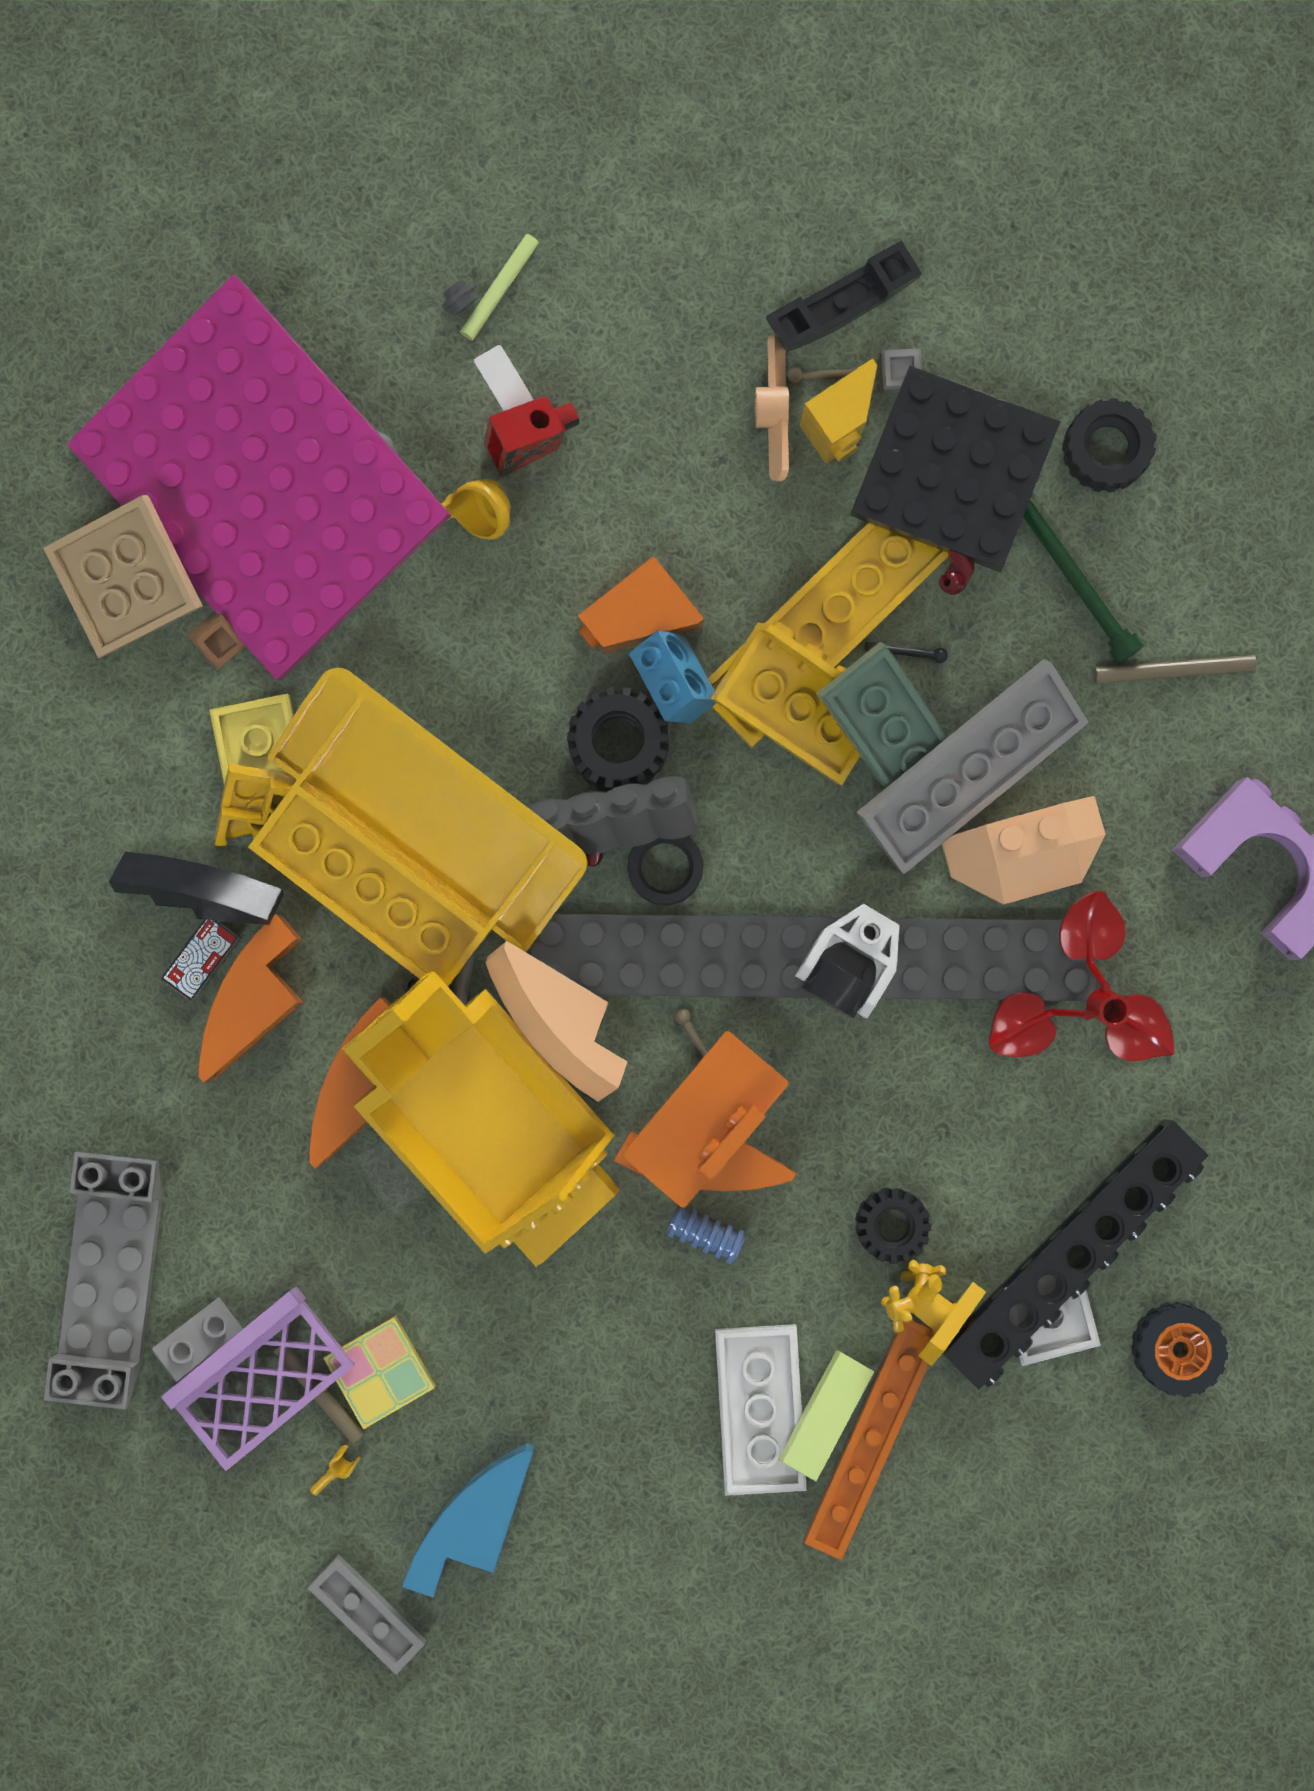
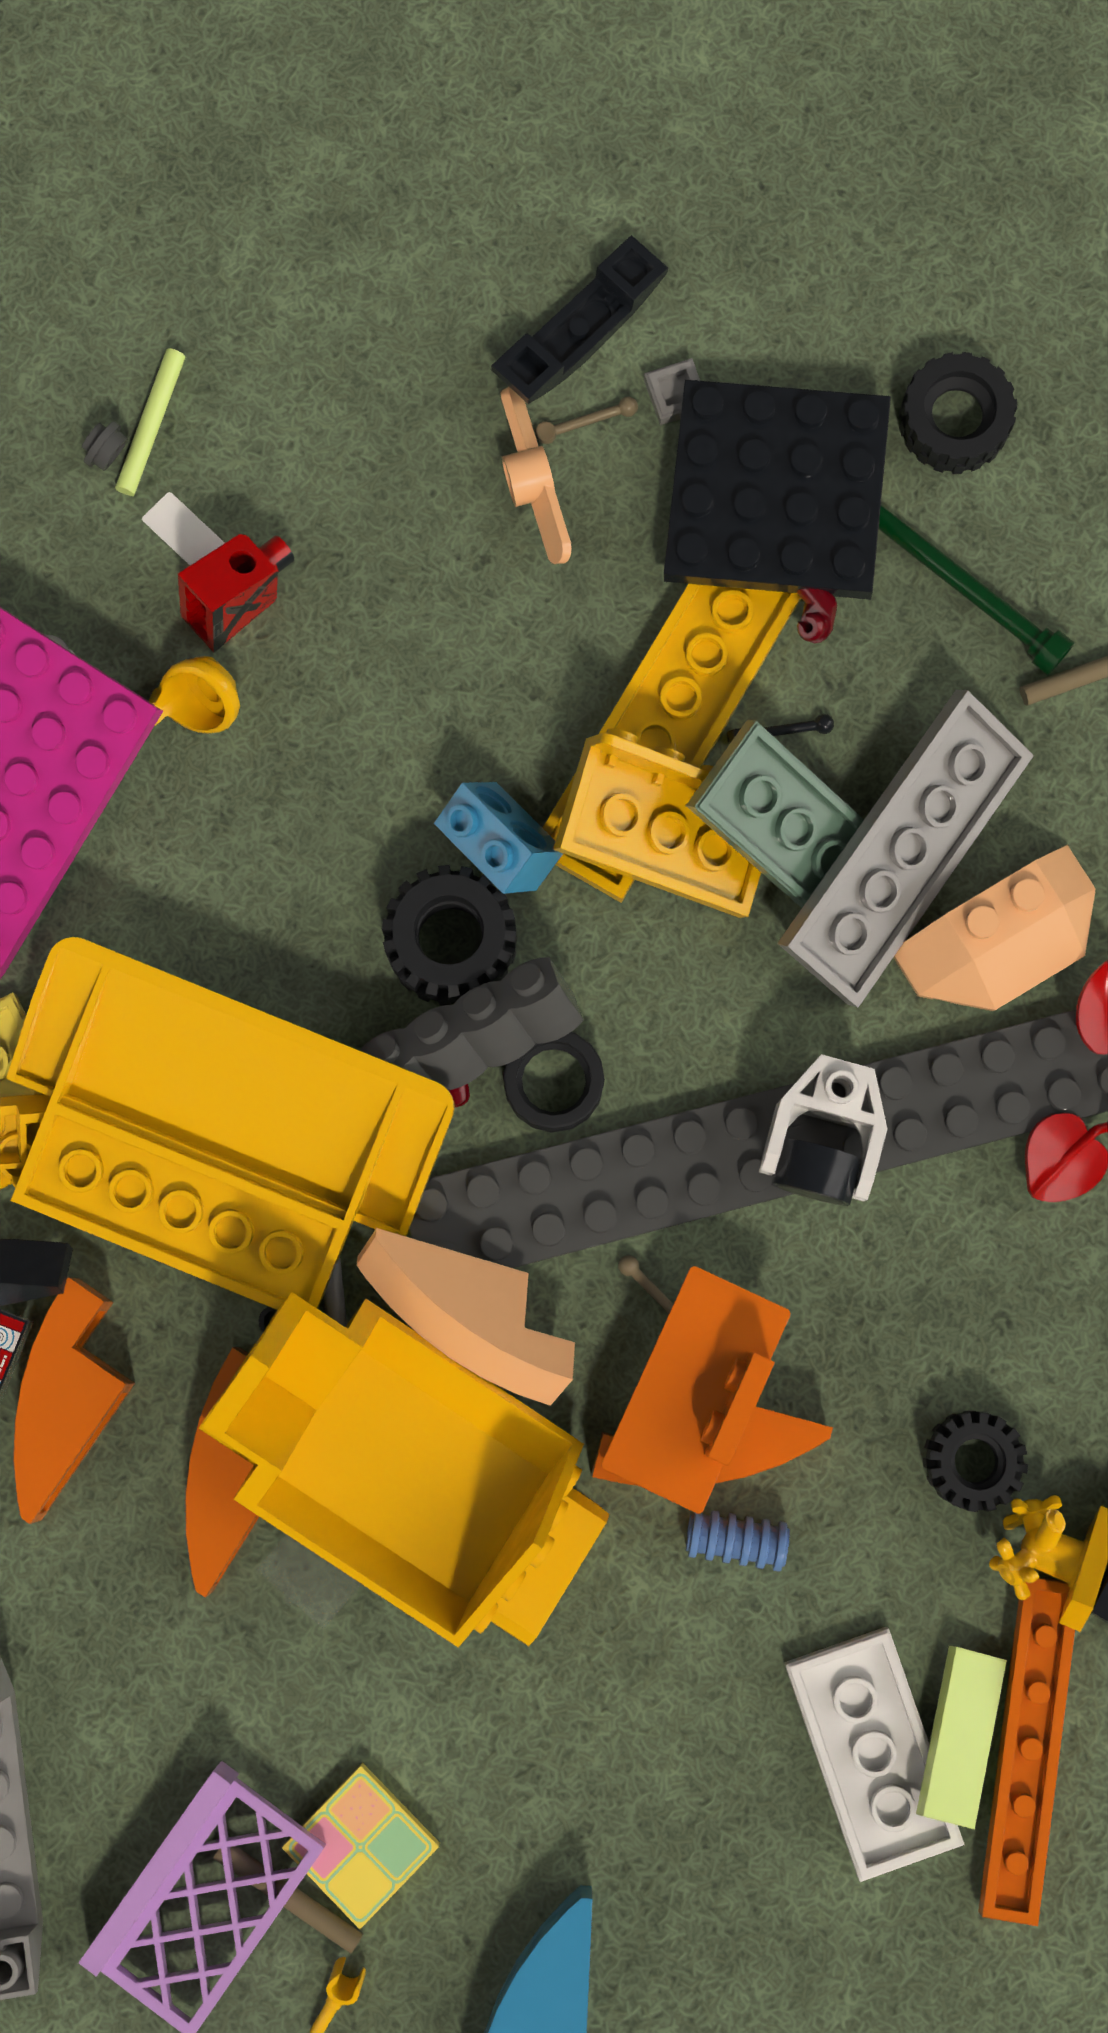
camera: 15 degrees left, 5 degrees down
light grey plate [151,1297,243,1382] -> none
orange slope [577,556,704,654] -> none
yellow slope [799,358,877,464] -> none

